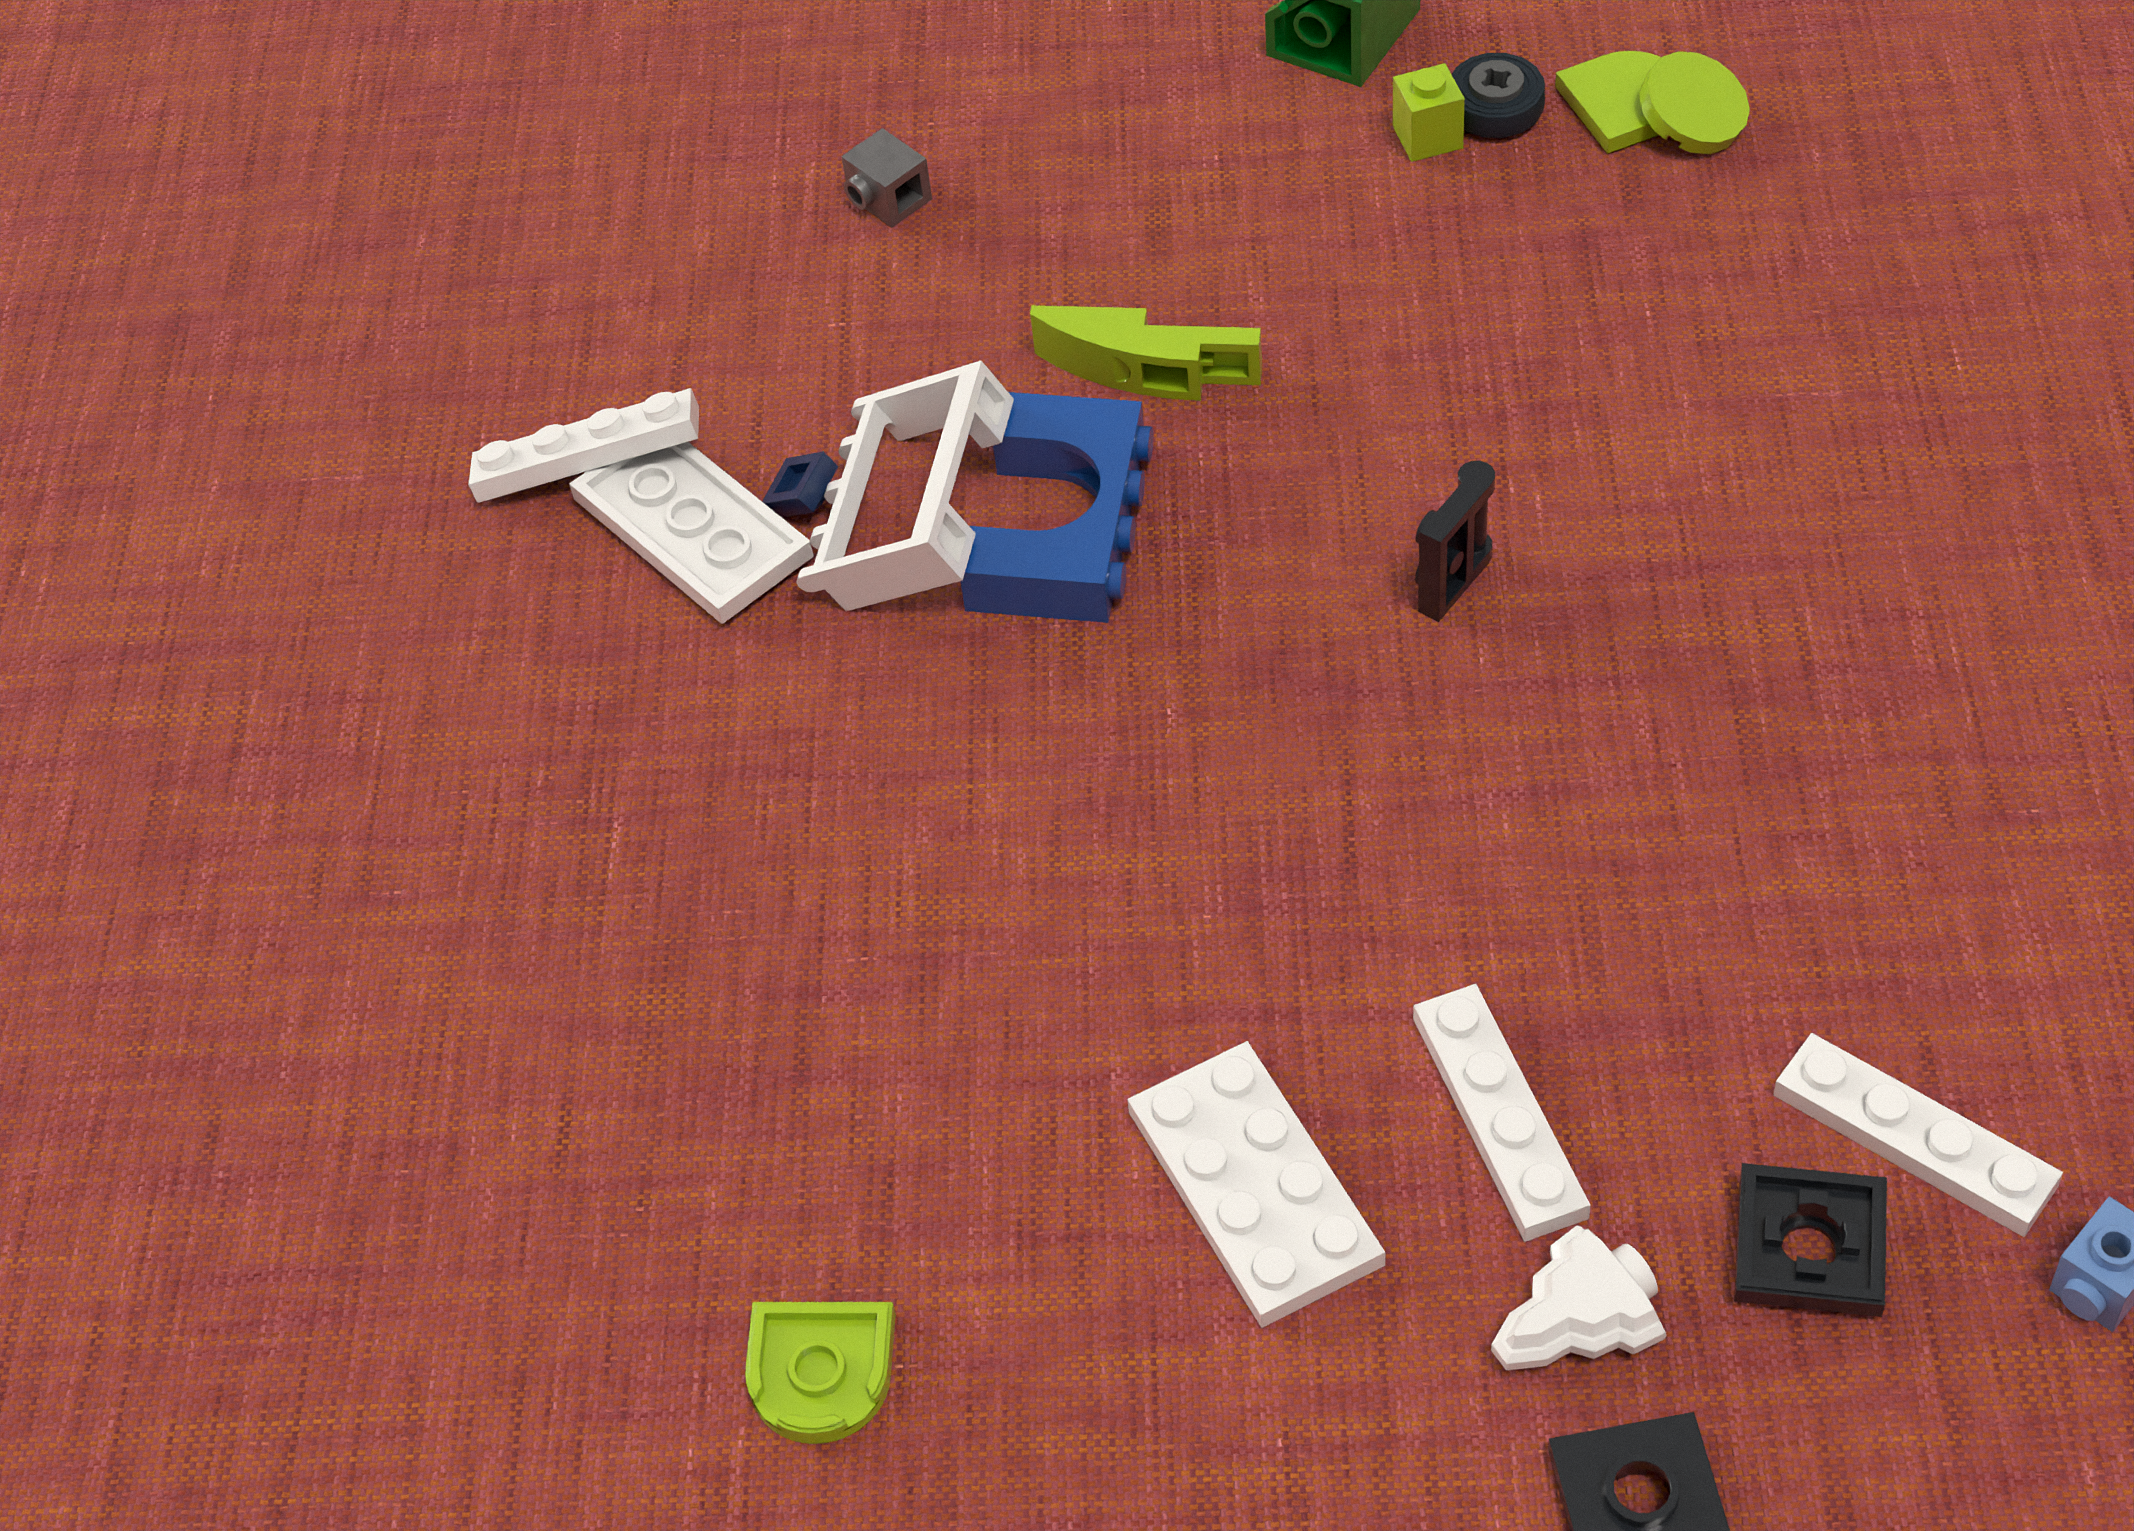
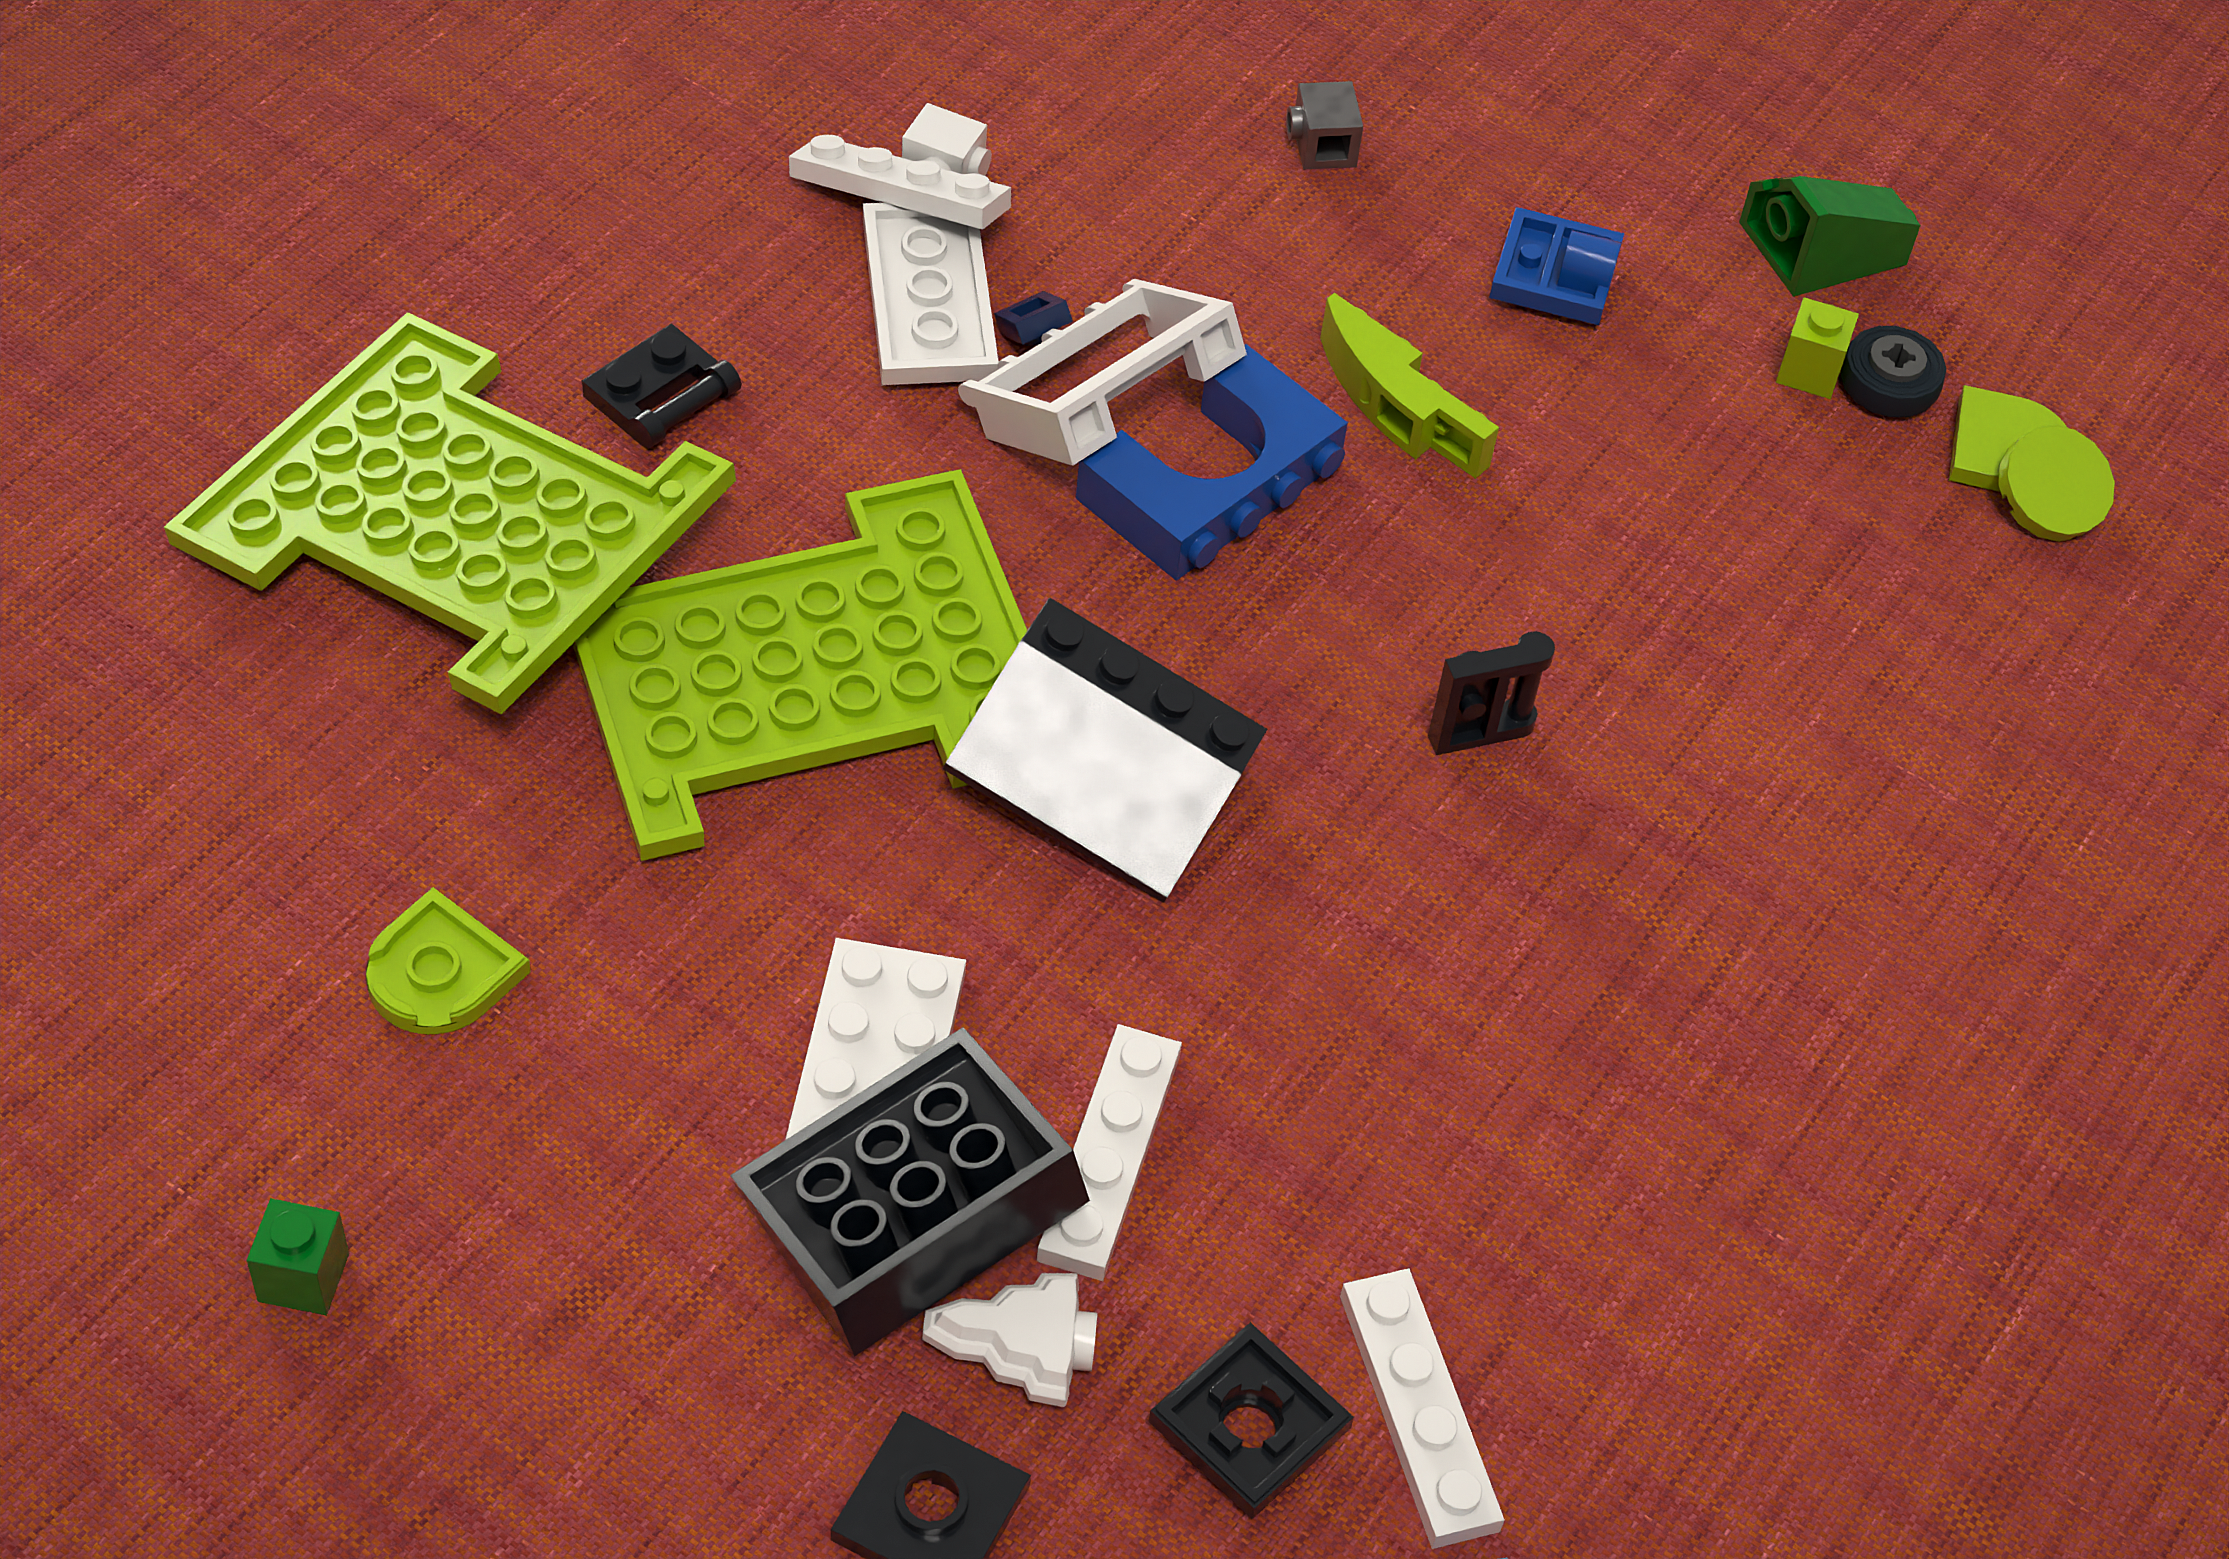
camera: 25 degrees right, 0 degrees up
none -> lime piece [164,312,736,714]
none -> lime piece [573,469,1027,861]
none -> black plate [582,323,742,449]
none -> black slope [730,1027,1090,1356]
none -> white brick [902,103,992,176]
none -> slope [943,597,1268,903]
none -> blue plate [1489,207,1624,325]

